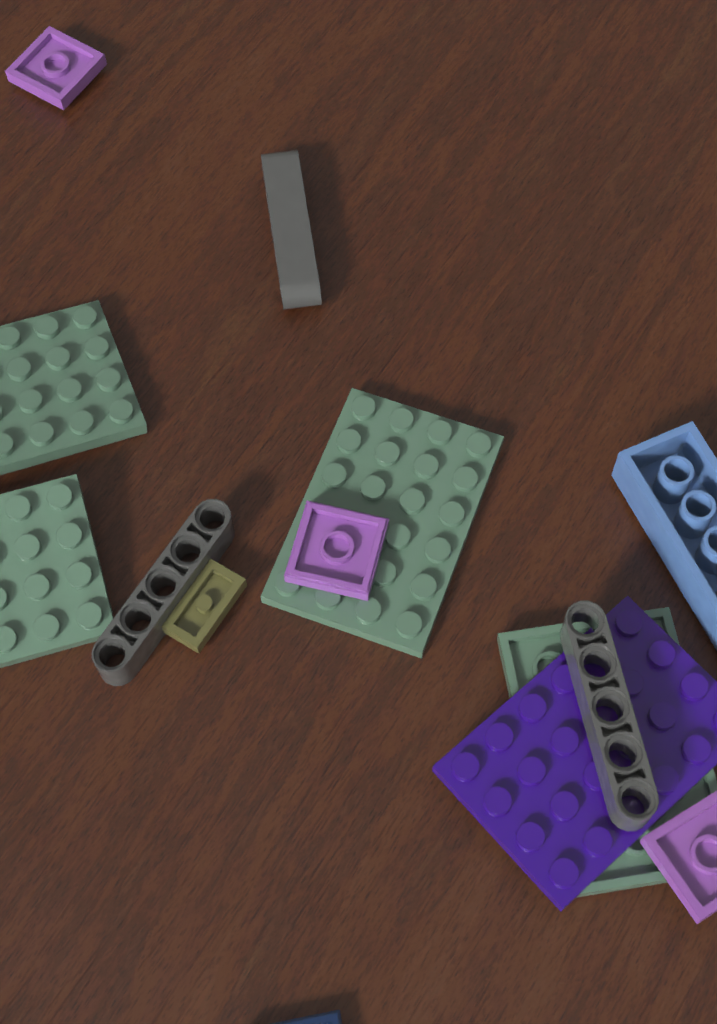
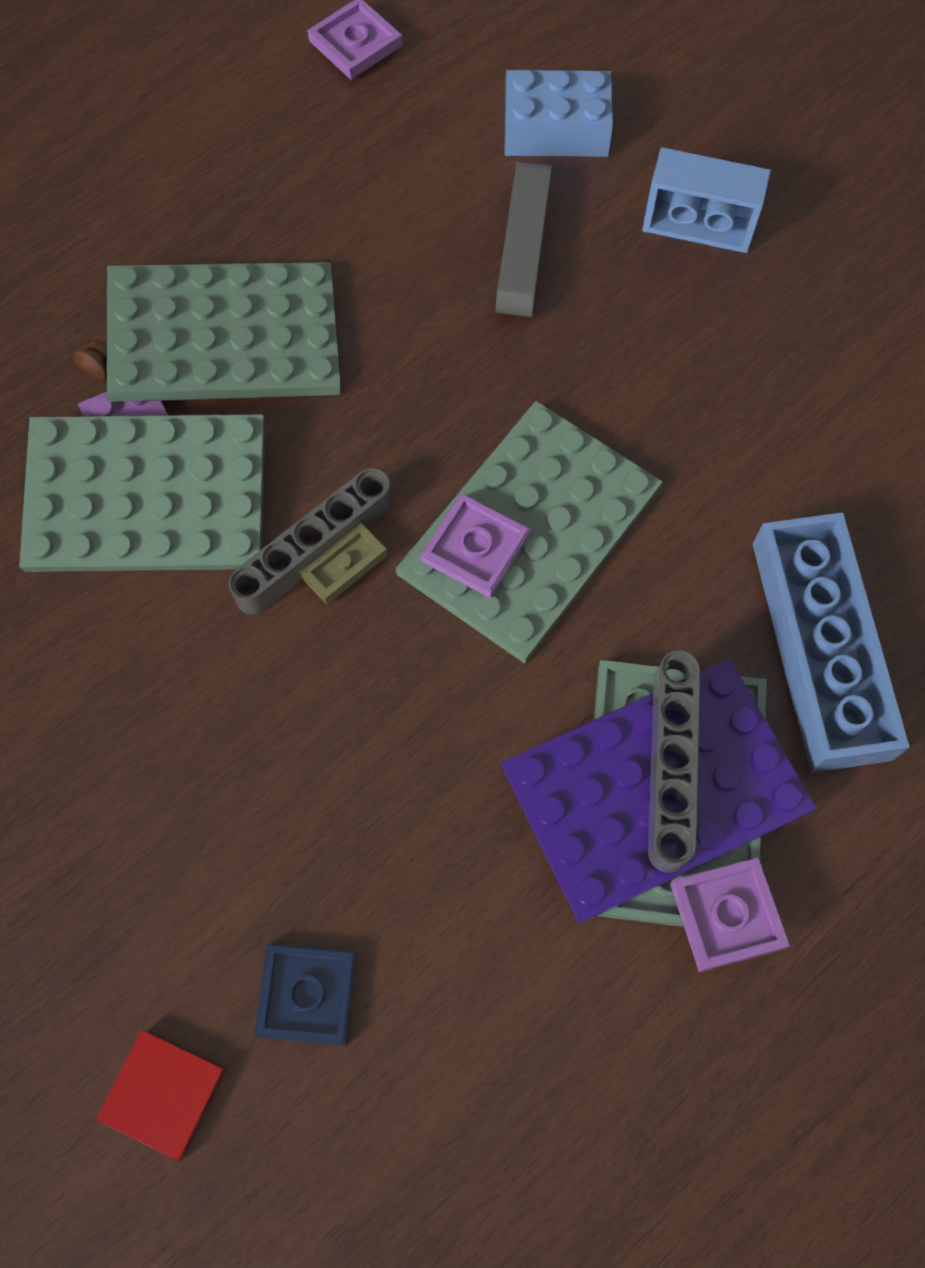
camera: 15 degrees right, 5 degrees up
none -> medium blue brick [505,70,613,157]
none -> medium blue brick [642,147,771,253]

